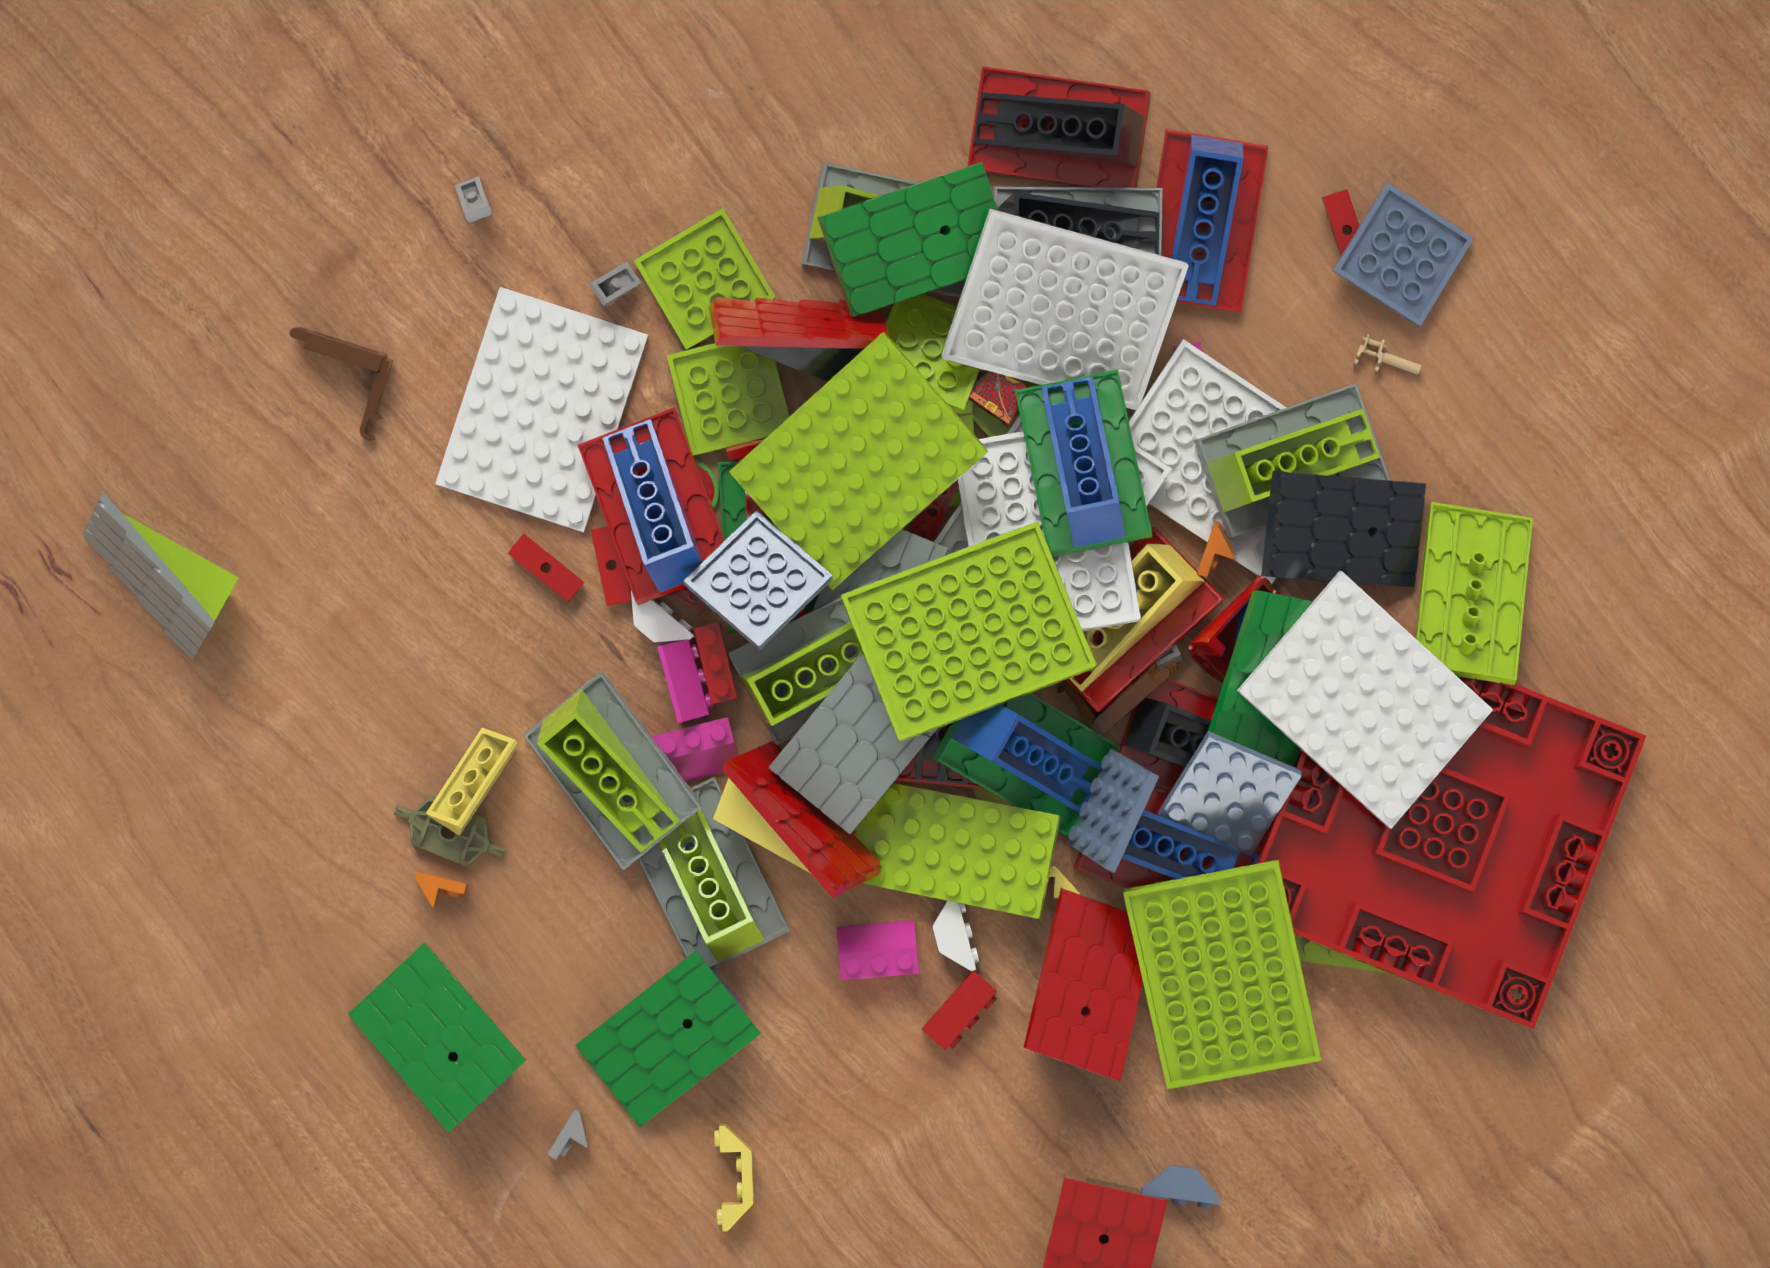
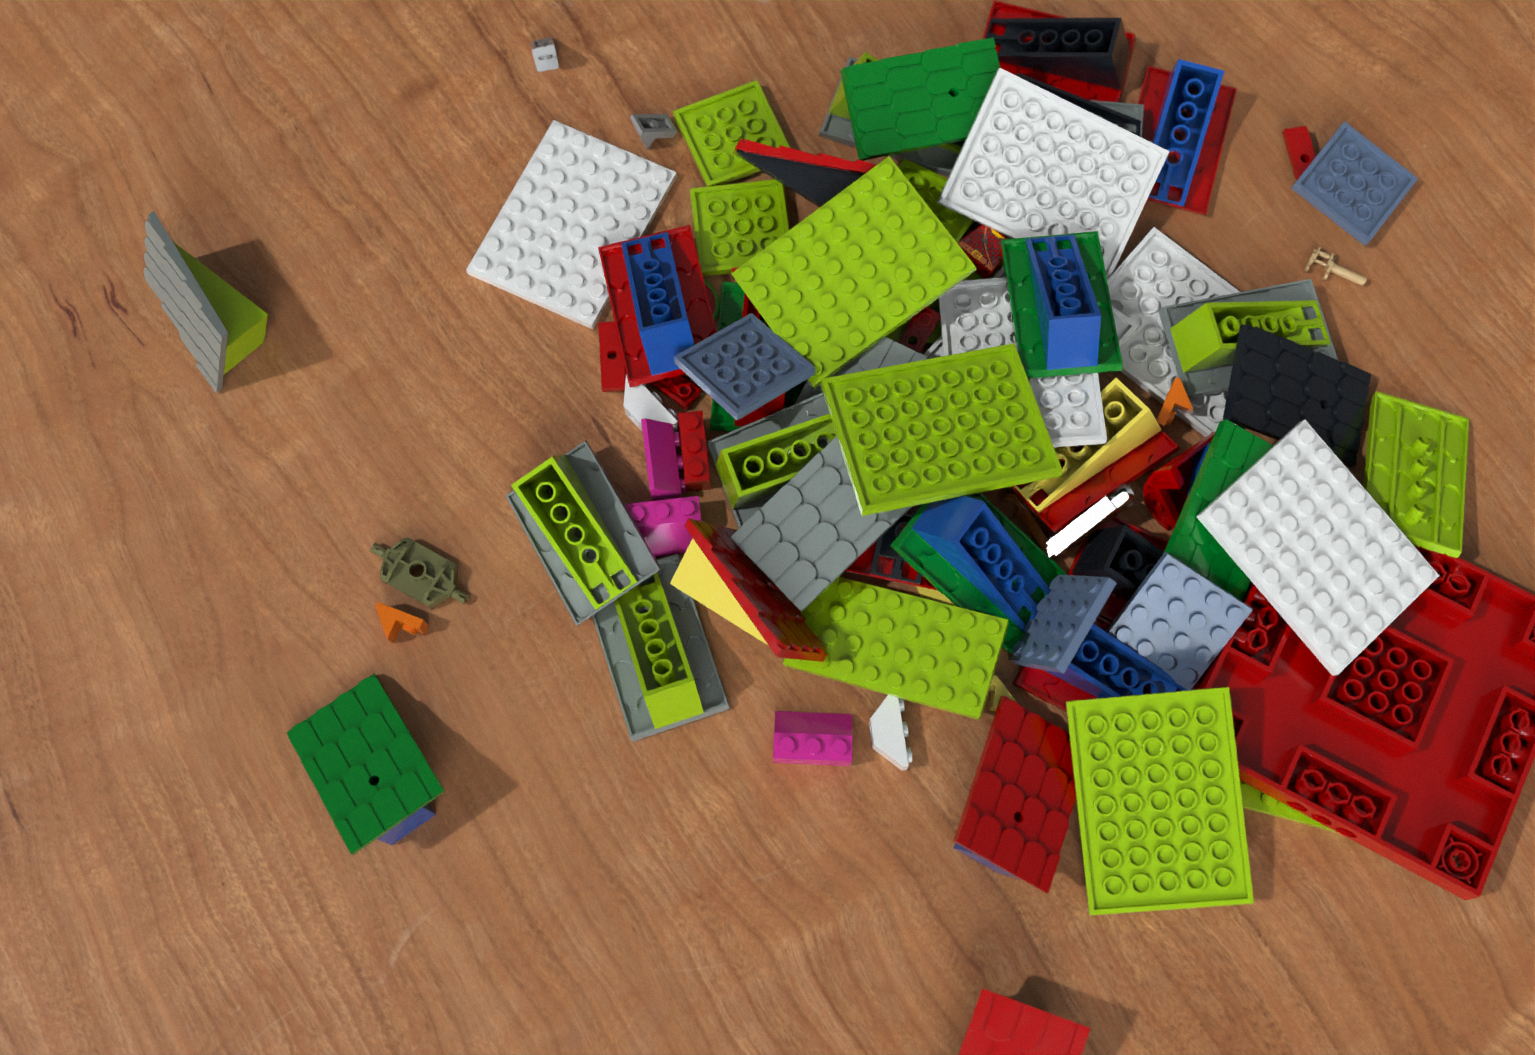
camera: 10 degrees right, 15 degrees down
reddish brown hinge [290,327,394,441] -> none
light yellow slope [426,728,518,836] -> none
red tile [507,533,585,603] -> none
light grey slope [548,1108,589,1159] -> none
green piece [575,951,761,1127] -> none
light yellow slope [714,1124,754,1231] -> none
red brick [921,970,997,1050] -> none
sand blue slope [1140,1164,1220,1208] -> none

